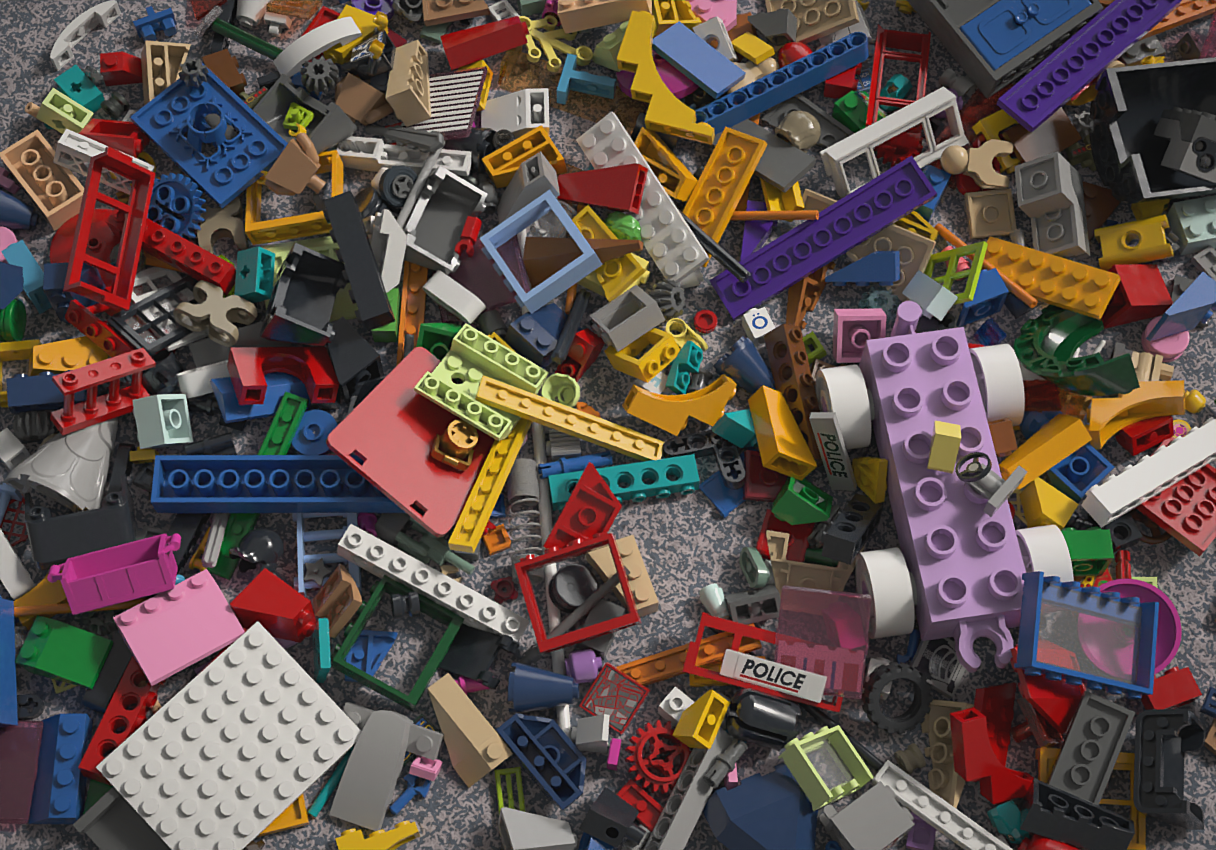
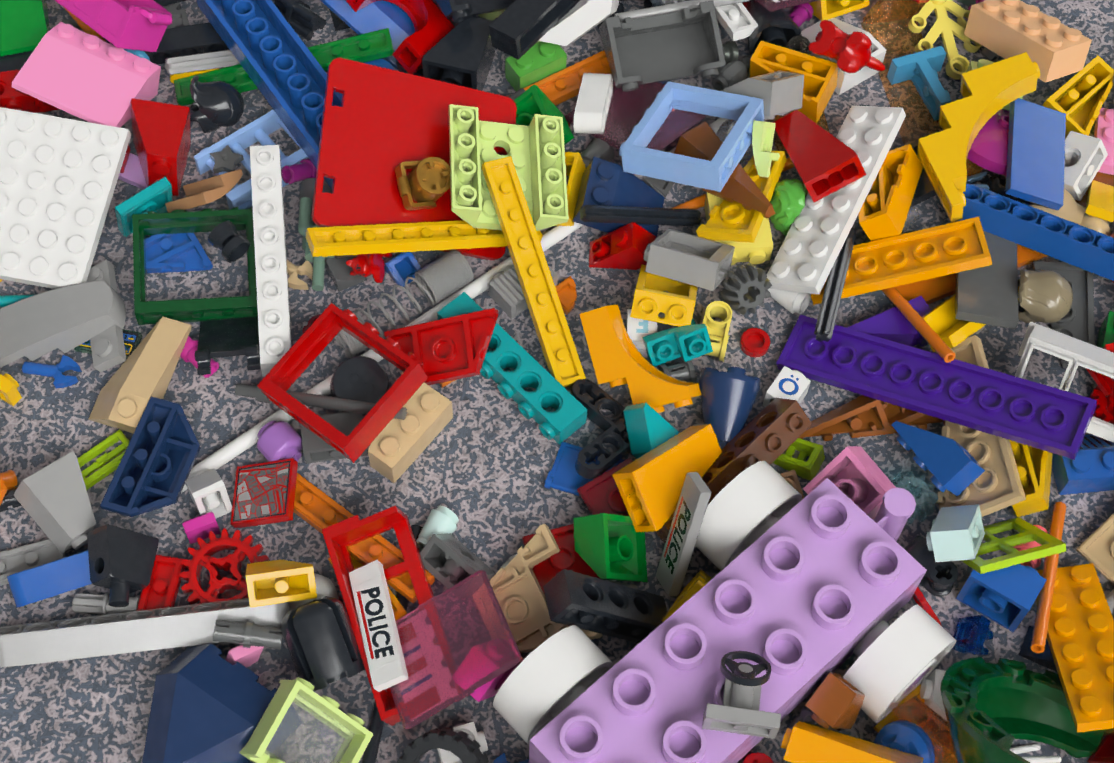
camera: 55 degrees right, 5 degrees down
bright pink tile [409,755,443,781] -> none
red bar [455,216,482,257] -> none
orange tile [482,524,511,556] -> none
dark blue cone [508,662,579,715] -> none
blue pin [538,450,613,480] -> none
yellowish green hair [541,373,580,408] -> none
white brick [658,687,694,727] -> none
sand green plate [739,547,770,588] -> none
light yellow slope [927,420,961,474] -> none
clear red piece [1023,379,1061,413] -> none
none -> yellowish green slope [752,120,780,177]
none -> red animal [809,20,885,73]

